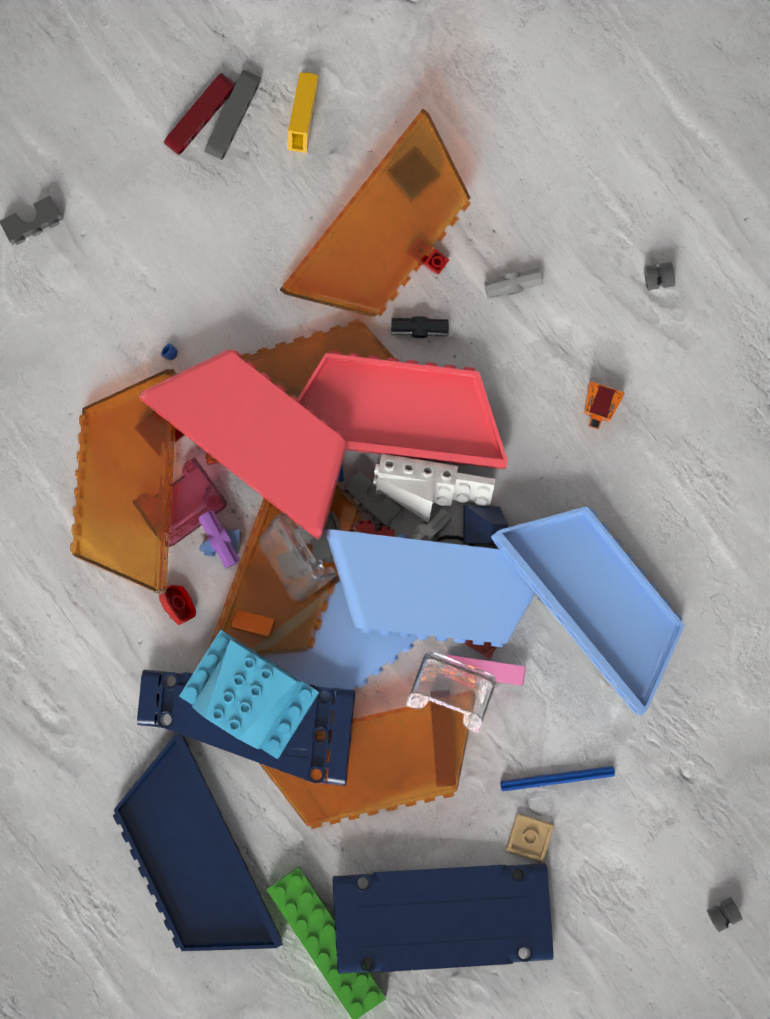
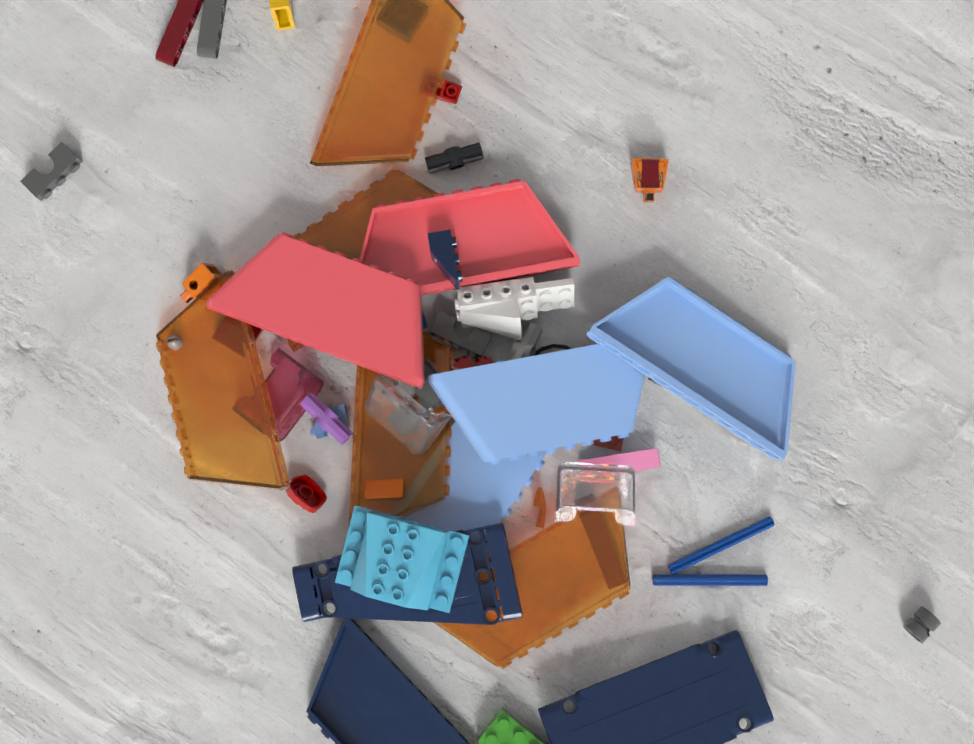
camera: 20 degrees left, 0 degrees up
blue hinge [161,343,178,360] -> none
dark blue slope [463,505,508,545] -> none
light grey piece [484,268,543,298] -> none
tan tile [506,813,554,862] -> none
dark grey wheel [644,262,675,291] -> none
none -> light grey hinge [166,334,183,350]
none -> orange torso [180,263,226,303]
none -> dark blue slope [427,230,463,290]
none -> clear orange slope [533,487,546,529]
none -> blue axle [652,574,768,586]

